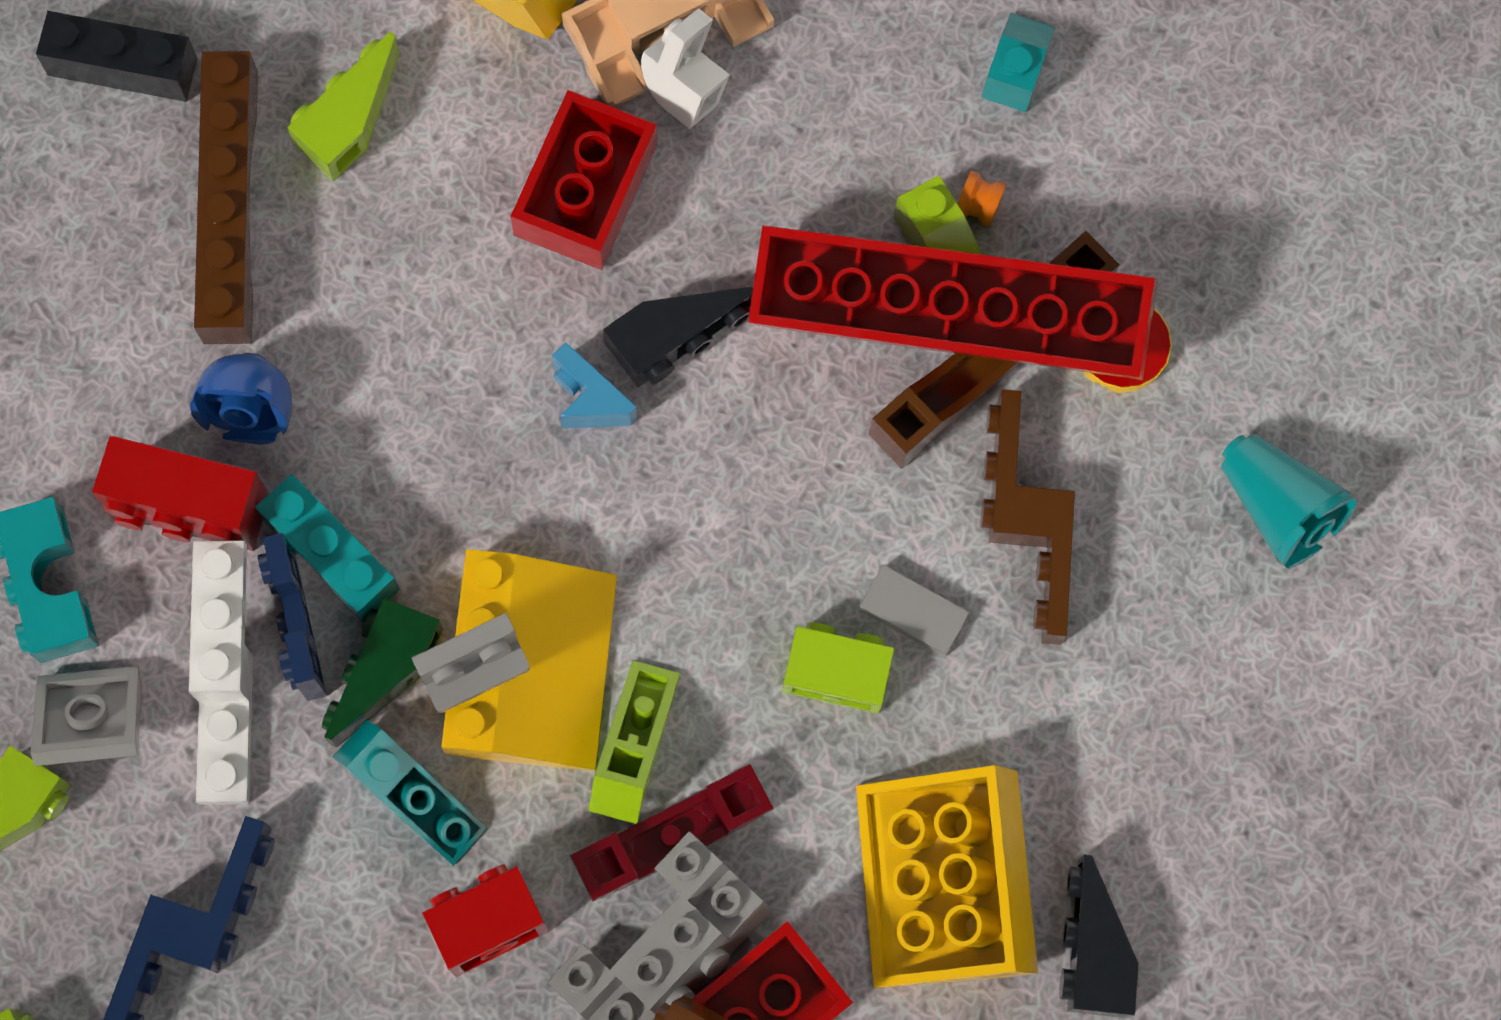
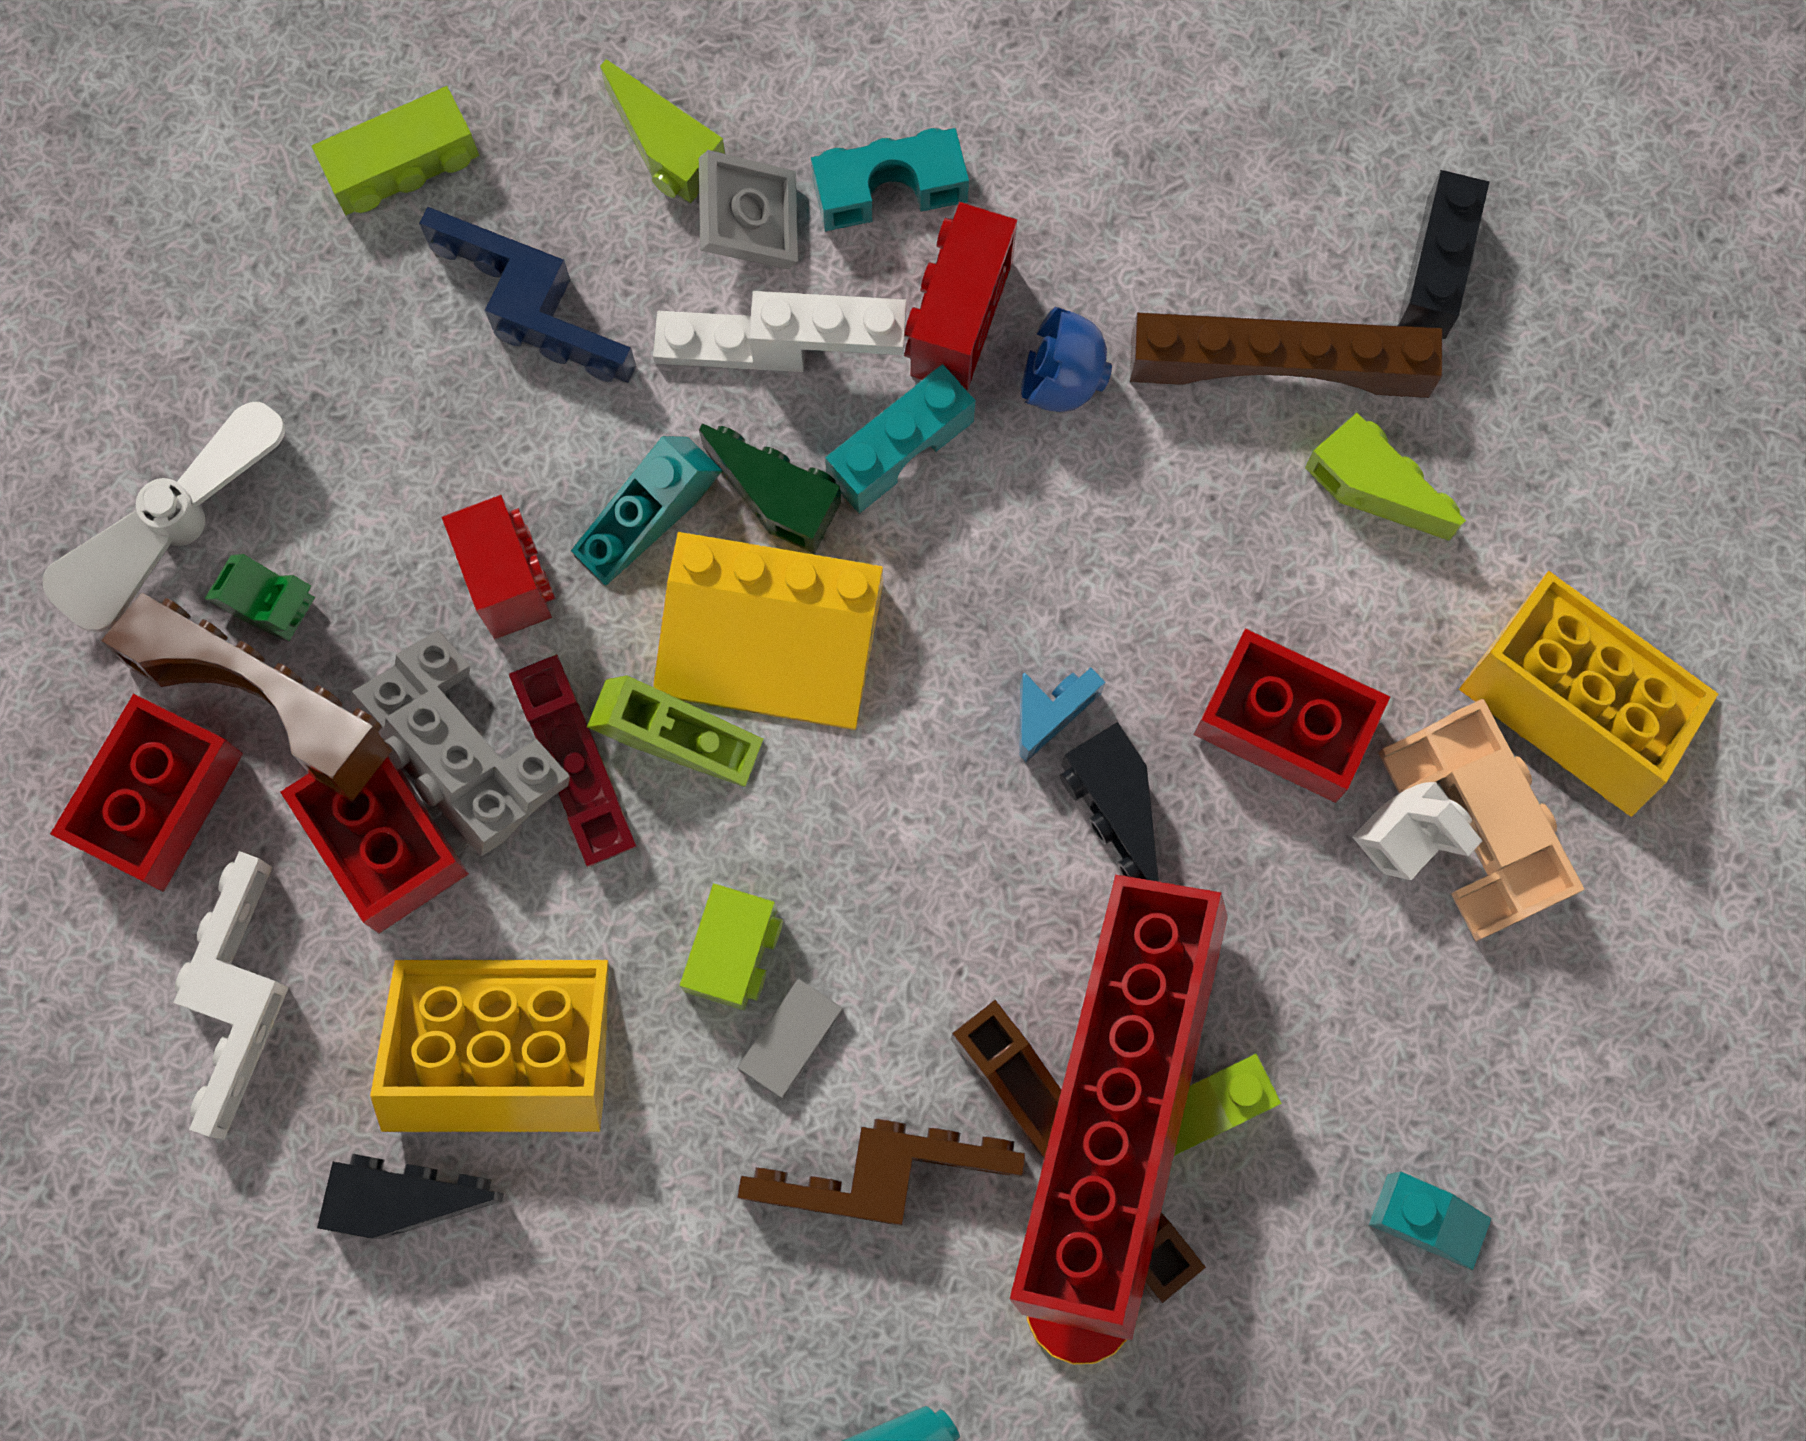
camera: 100 degrees right, 0 degrees up
dark blue plate [258,533,327,701] -> none
light grey bracket [412,613,530,713] -> none
orange wheel [957,170,1007,228] -> none

